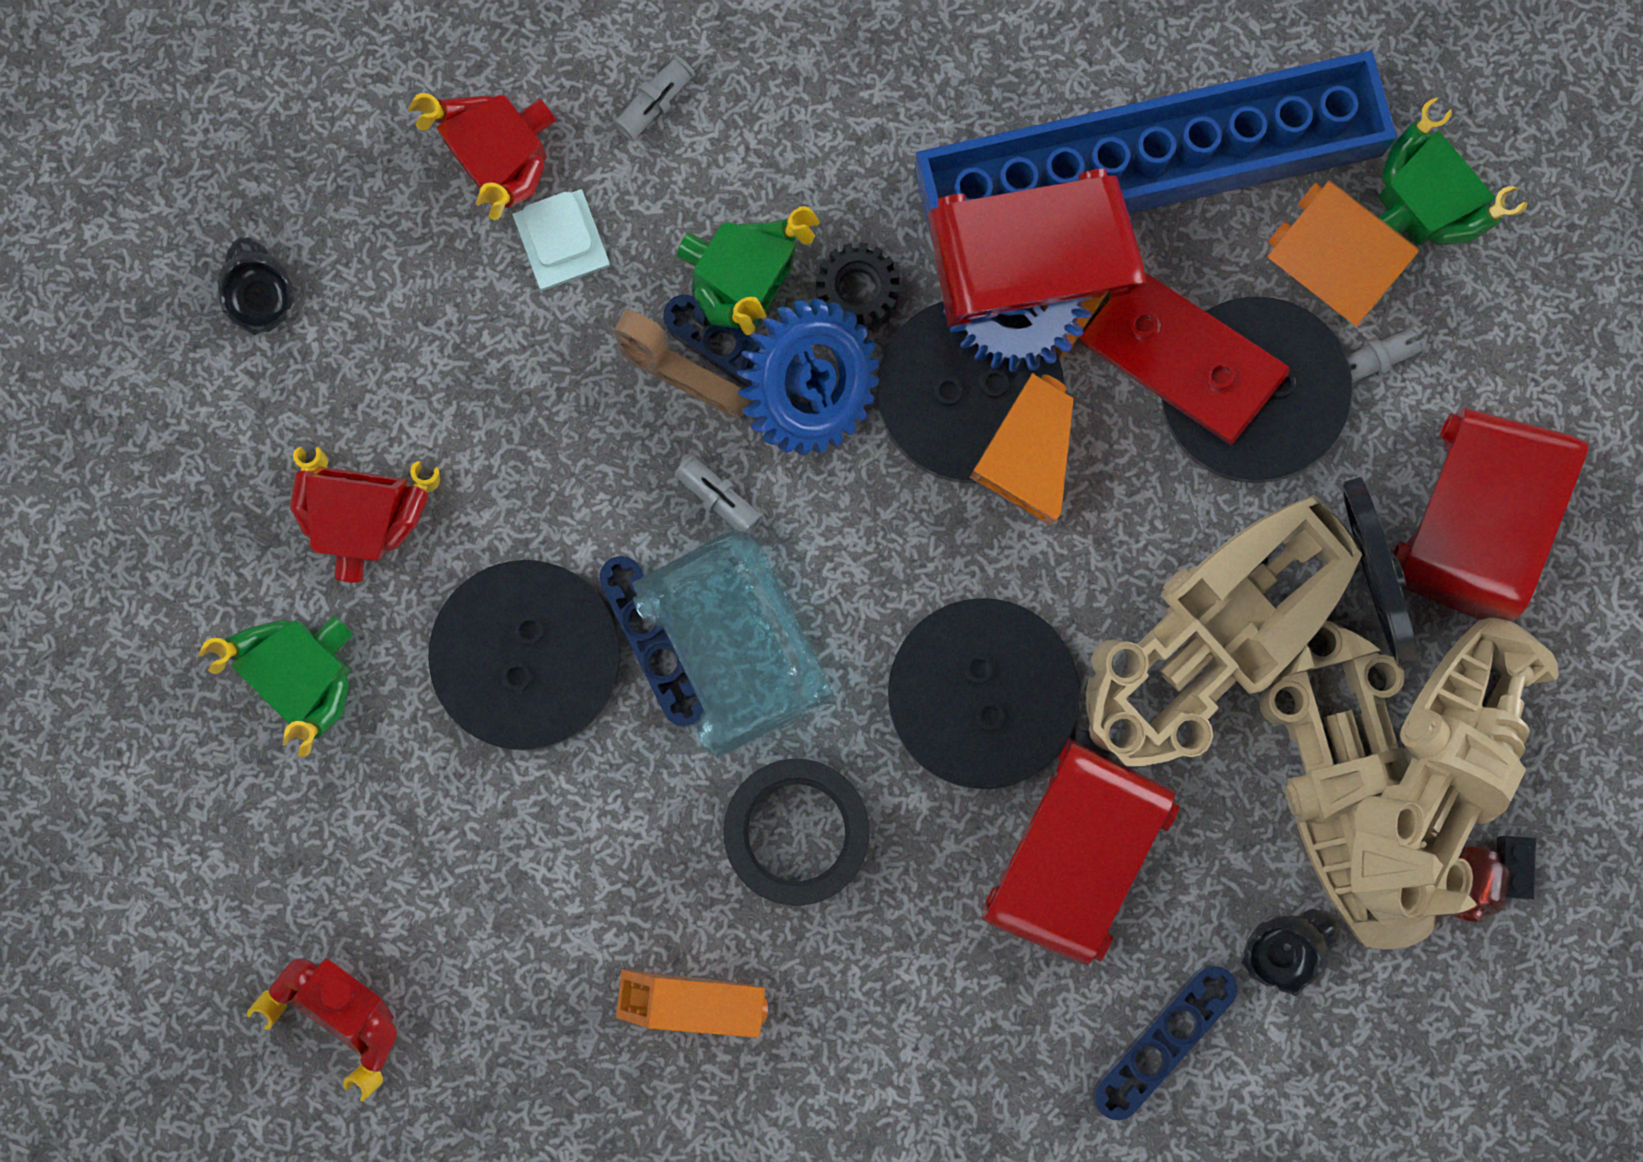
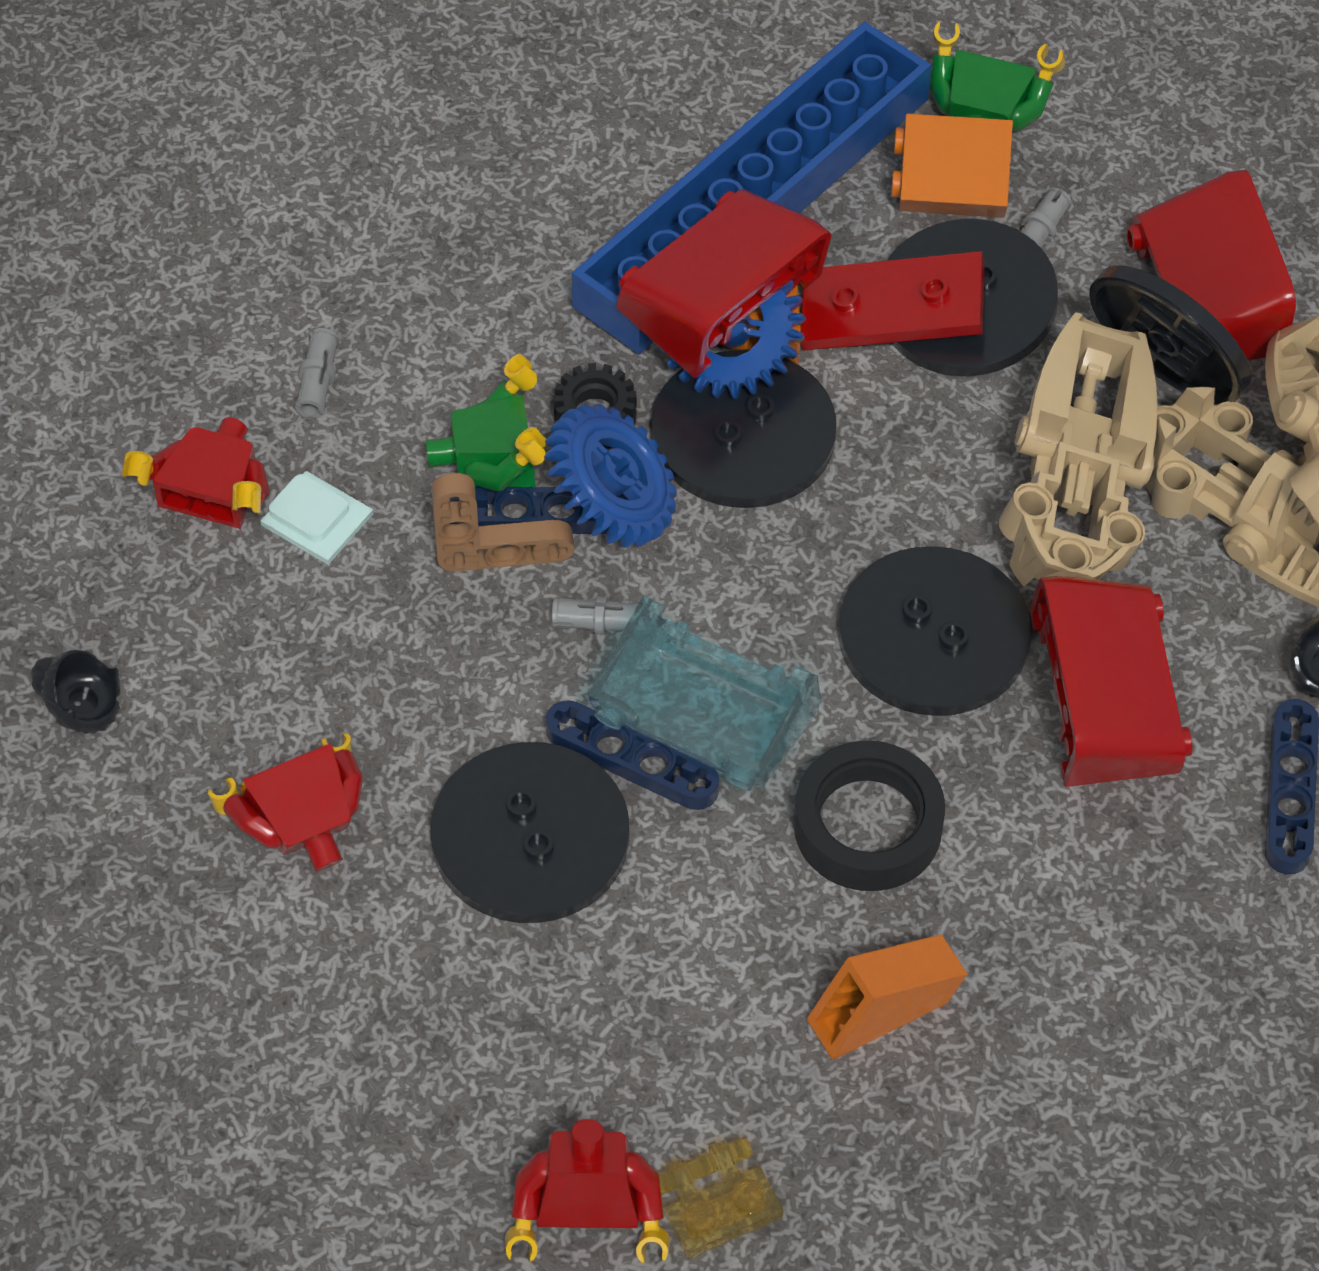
camera: 35 degrees left, 25 degrees down
green torso [198,615,355,757] -> none
orange slope [969,373,1074,526] -> none
none -> clear yellow plate [658,1136,784,1260]

